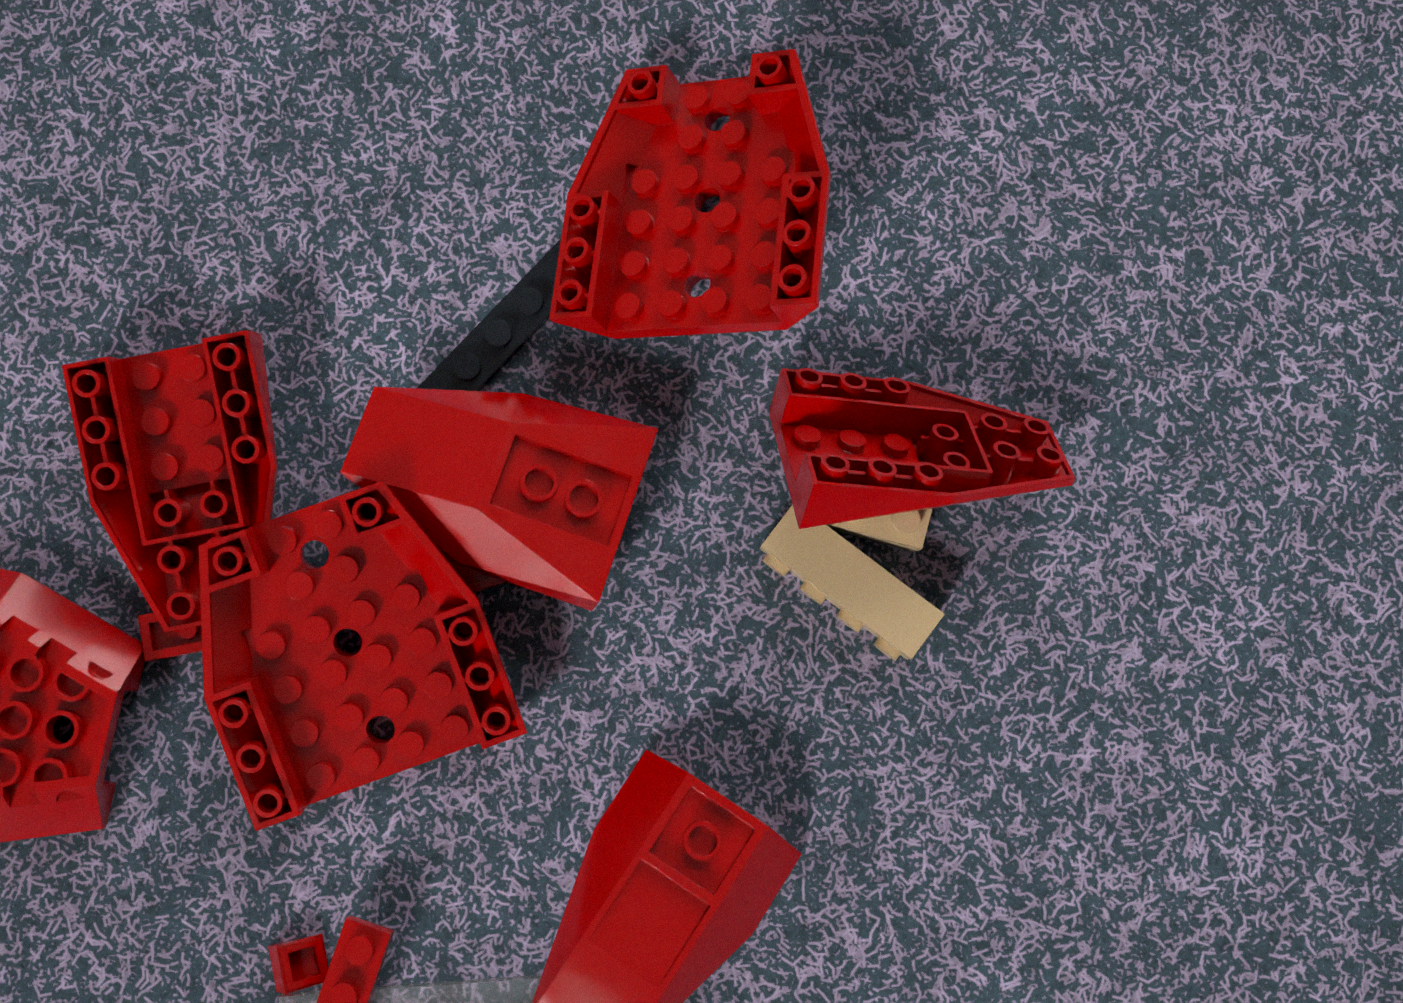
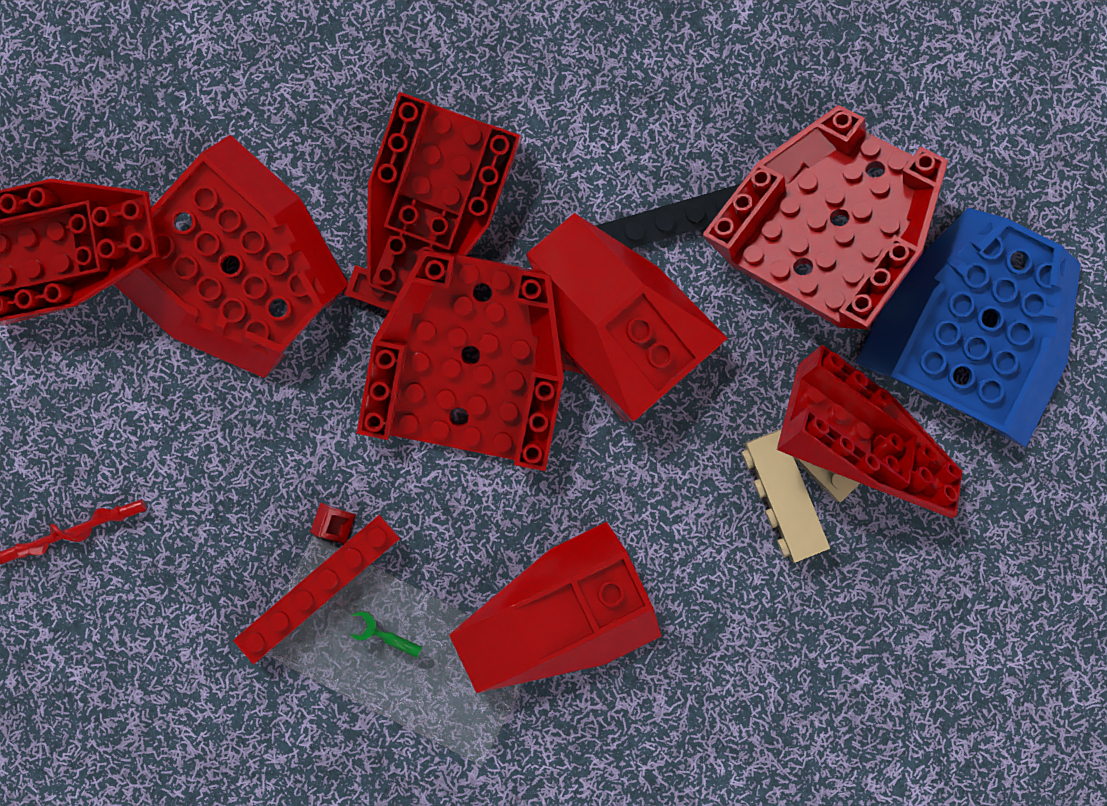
camera: 30 degrees right, 5 degrees up
none -> blue wedge [855,208,1081,448]

